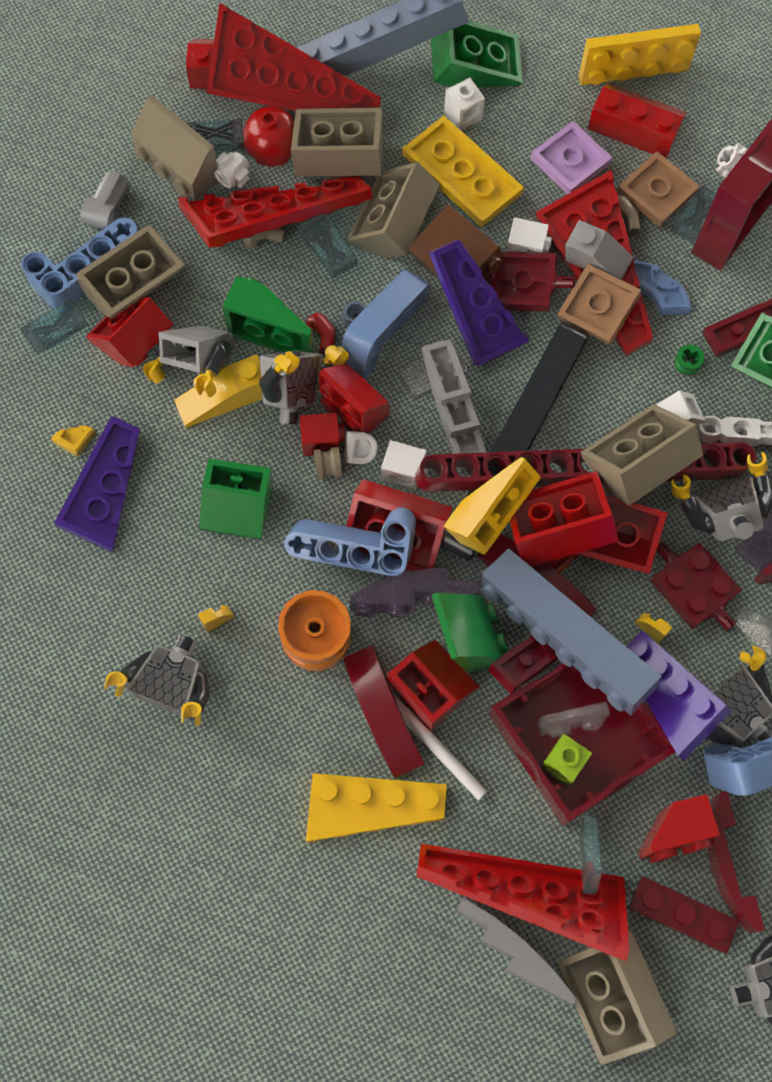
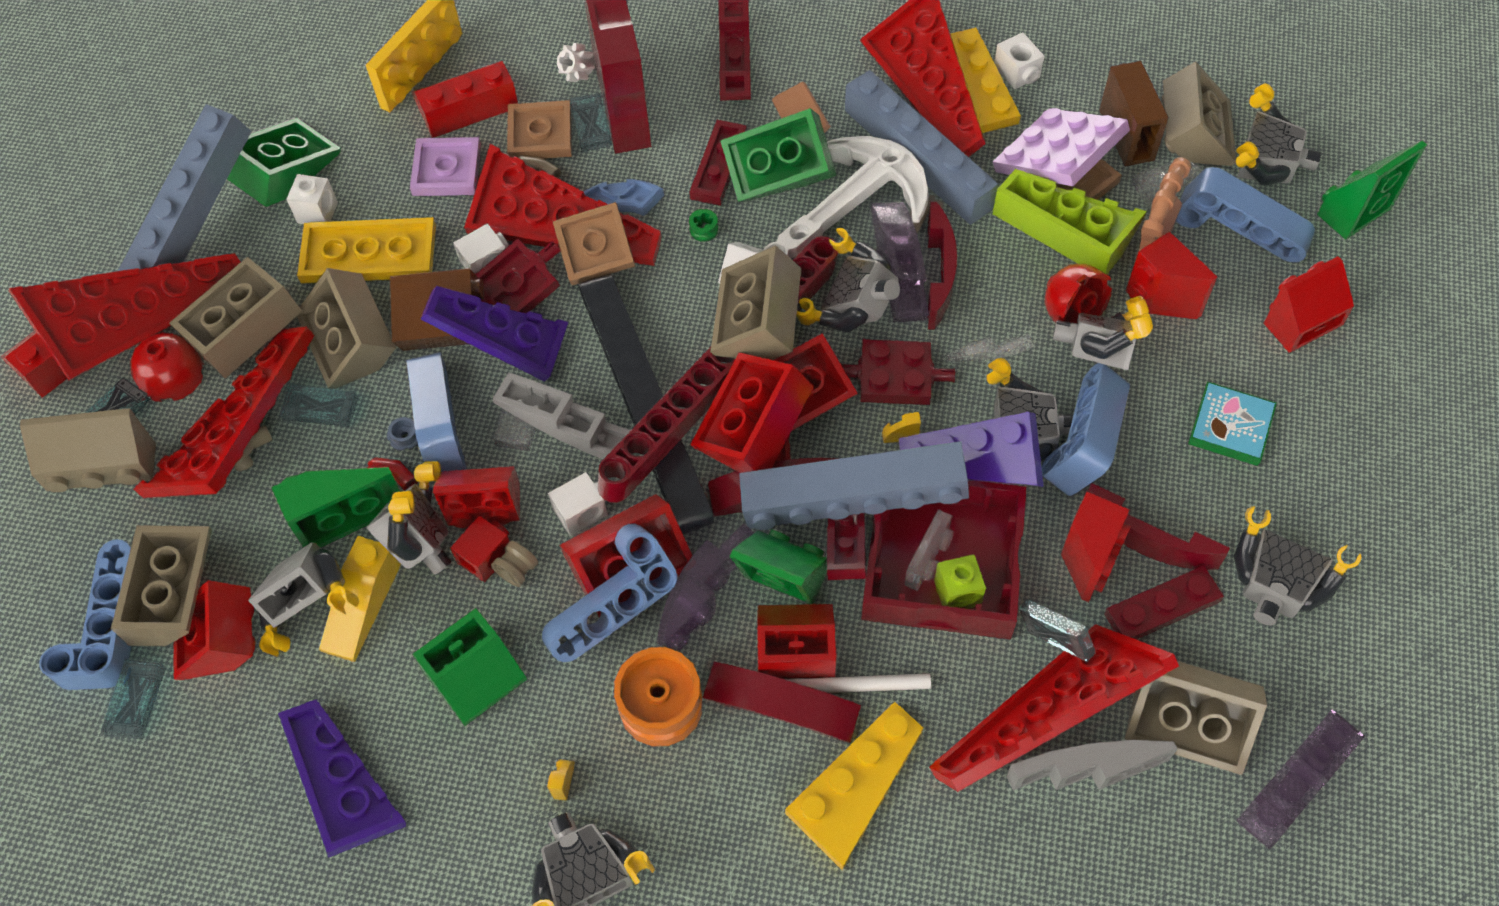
camera: 45 degrees left, 10 degrees down
yellow tile [51,425,96,457] -> none
light grey piece [80,171,130,229] -> none
white gear [214,152,250,188] -> none
white tile [343,431,378,464] -> none
yellow slope [443,457,541,555] -> none
light grey slope [565,220,633,280] -> none

